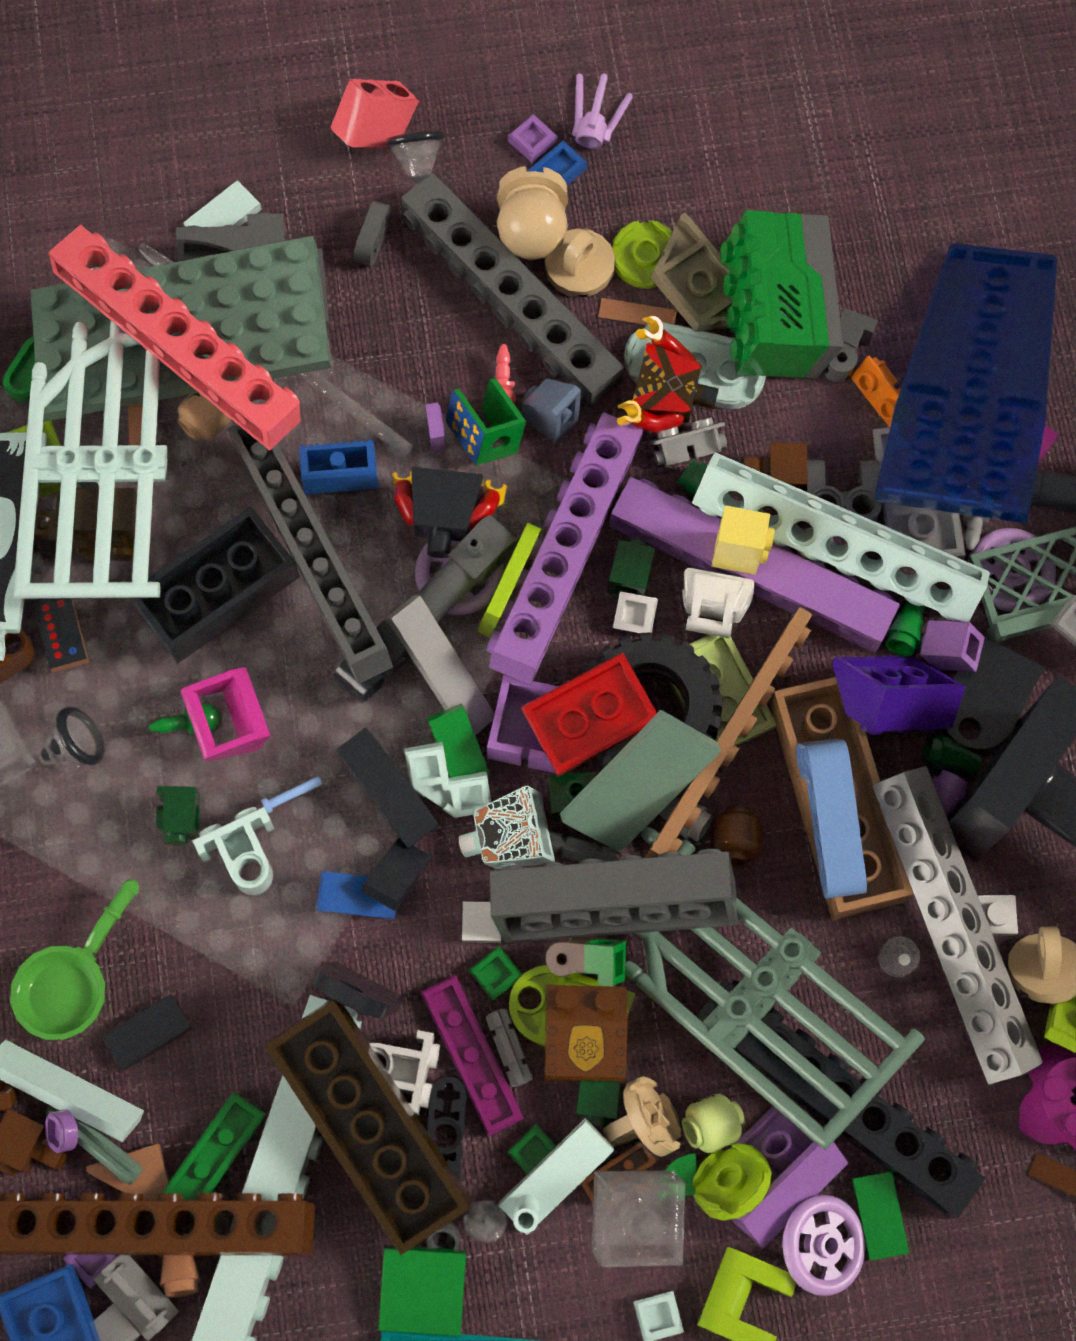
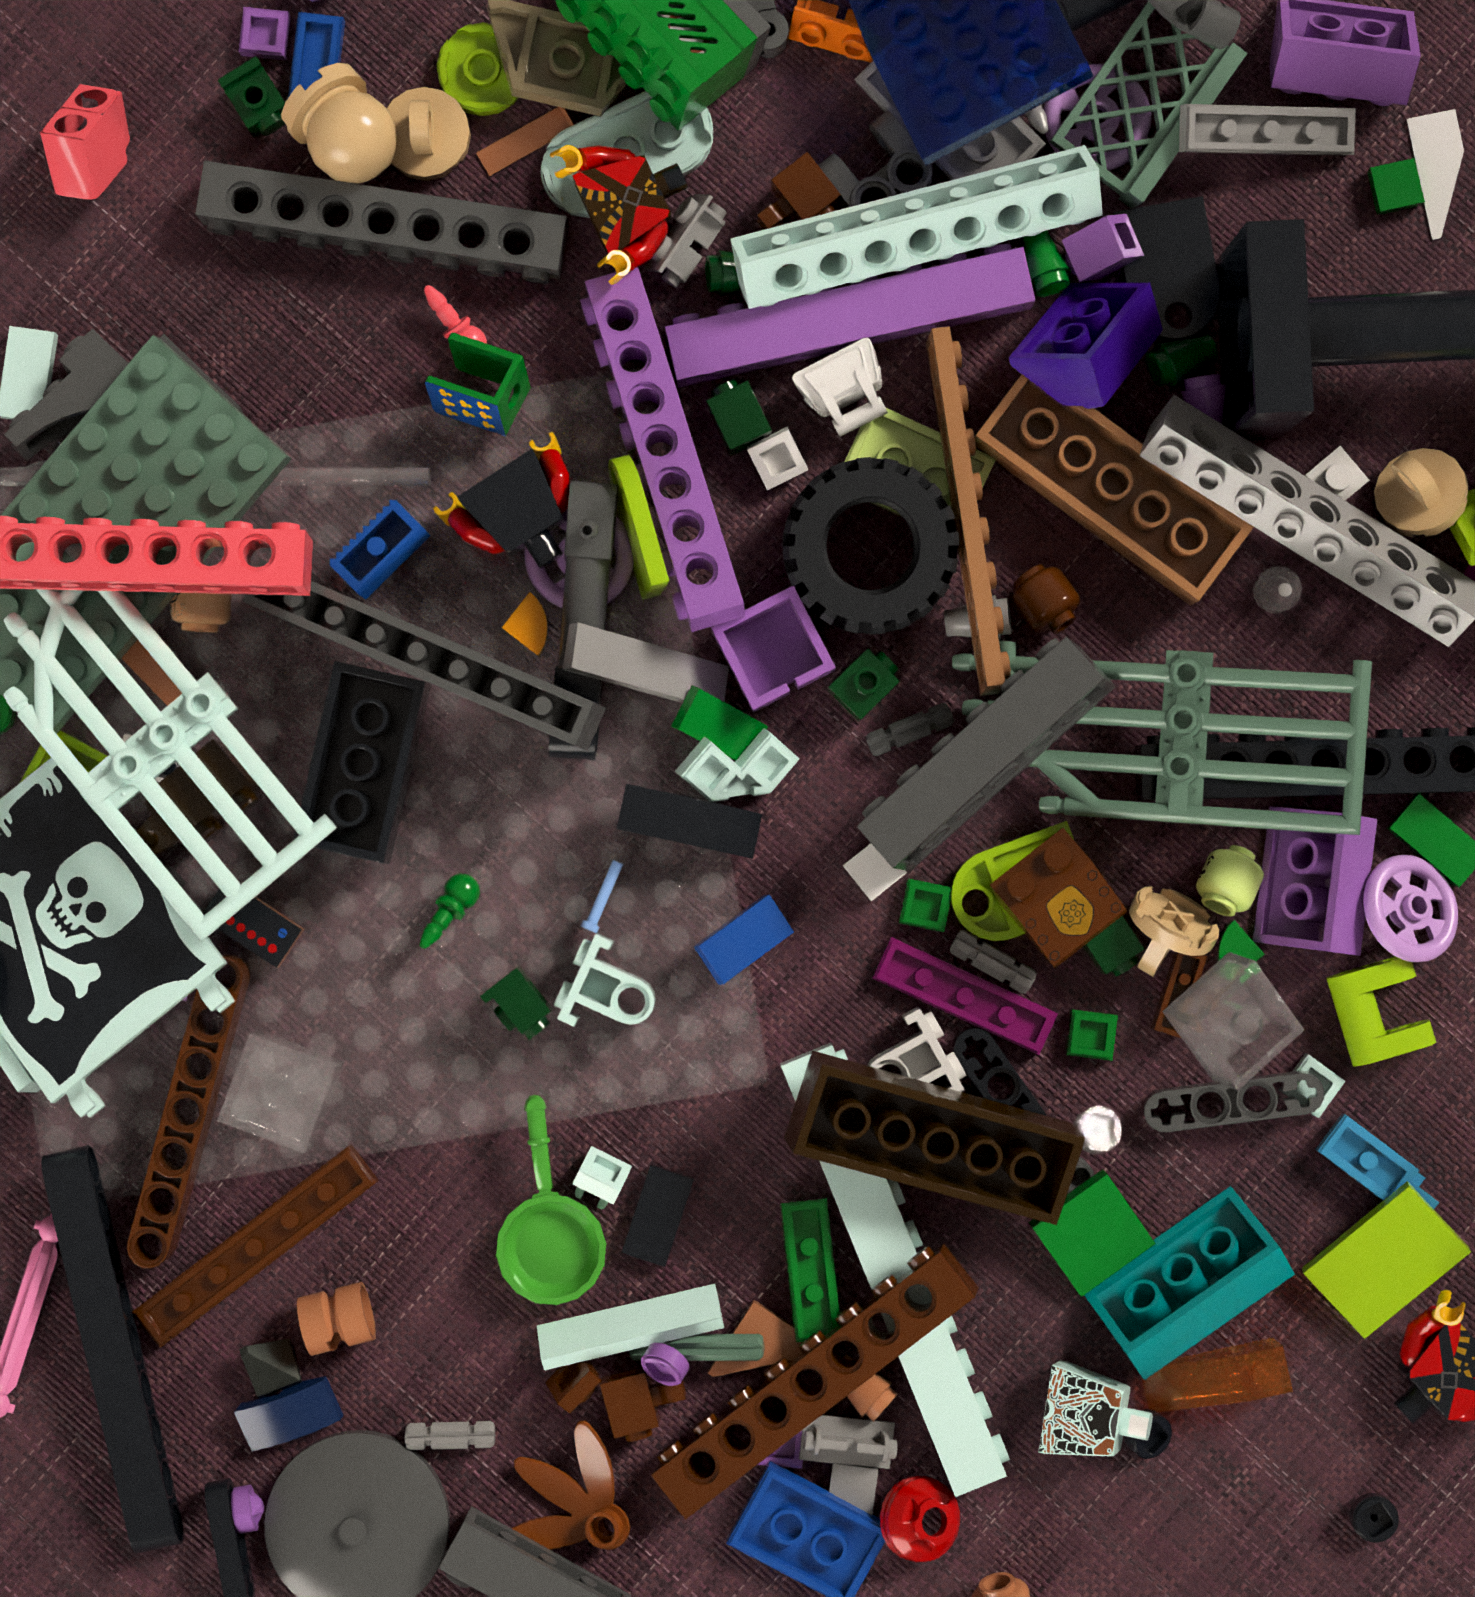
camera: 35 degrees left, 15 degrees up
hat [39,706,105,766] -> none
dark pink tile [180,667,270,761] -> none
black tile [312,961,404,1019] -> none
dark grey beam [353,201,392,267] -> none
black tile [361,838,432,911] -> none
clear hat [386,131,444,186] -> none
medium lavender tile [425,403,446,452] -> none
torso [459,786,555,869] -> none
light aqua piece [499,1118,614,1235] -> none
red tile [521,653,657,777] -> none
sand blue slope [522,378,581,444] -> none
leg [546,937,626,986] -> none
sand green tile [560,710,722,852] -> none
lime tile [693,1143,772,1221] -> none
light yellow brick [711,506,775,575] -> none
medium blue beam [796,738,867,899] -> none
none -> dark green brick [218,56,285,138]
none -> light orange tile [502,592,548,657]
none -> light aqua tile [572,1146,632,1210]
none -> dark grey beam [1144,1071,1324,1132]

